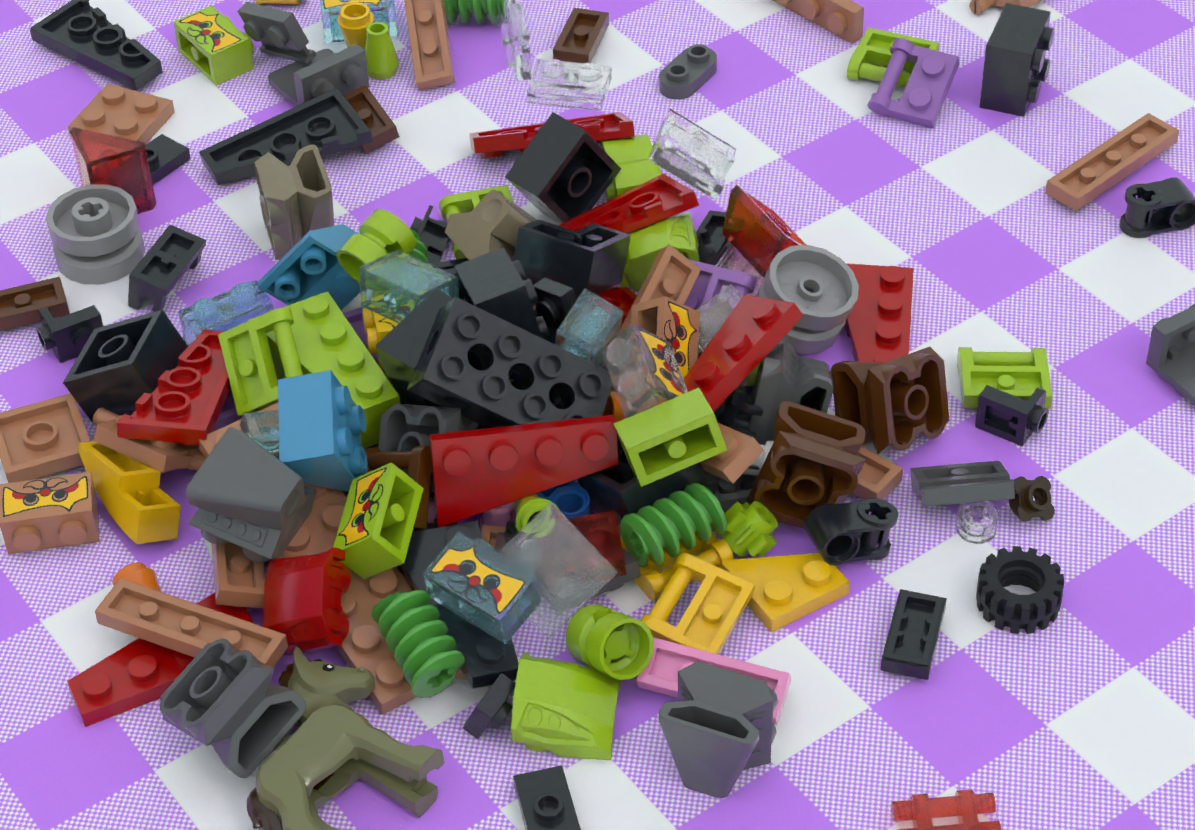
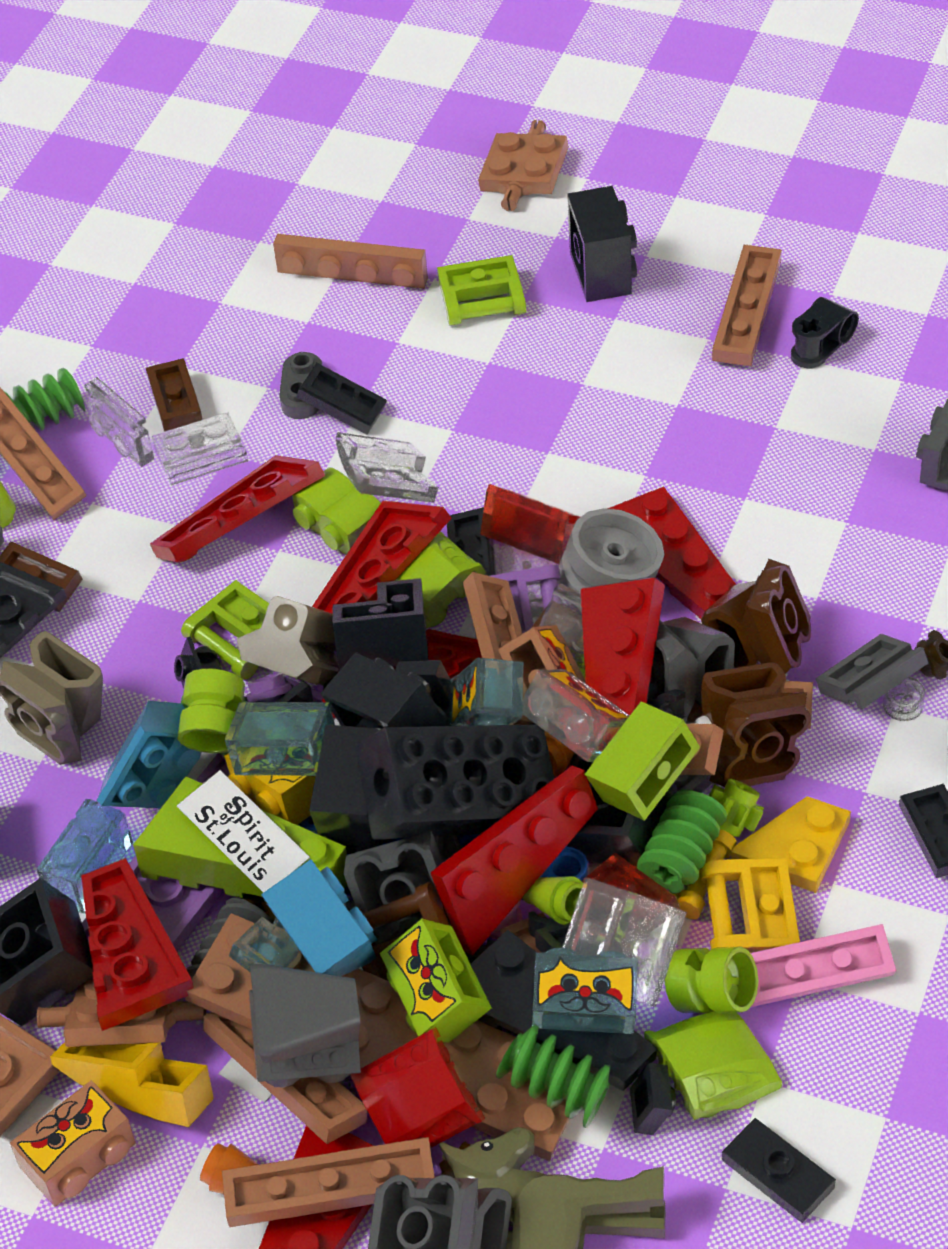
camera: 30 degrees left, 5 degrees up
lime plate [218,307,303,417] -> none
black brick [505,112,621,224] -> none
dark grey piece [659,661,778,798] -> none
black piece [804,498,899,565] -> none
medium lavender plate [867,38,959,128] -> none
lime plate [957,347,1052,409] -> none
black bracket [975,385,1049,447] -> none
none -> white sticker [177,770,310,893]
none -> medium lavender plate [246,673,292,708]
none -> black plate [297,362,387,435]

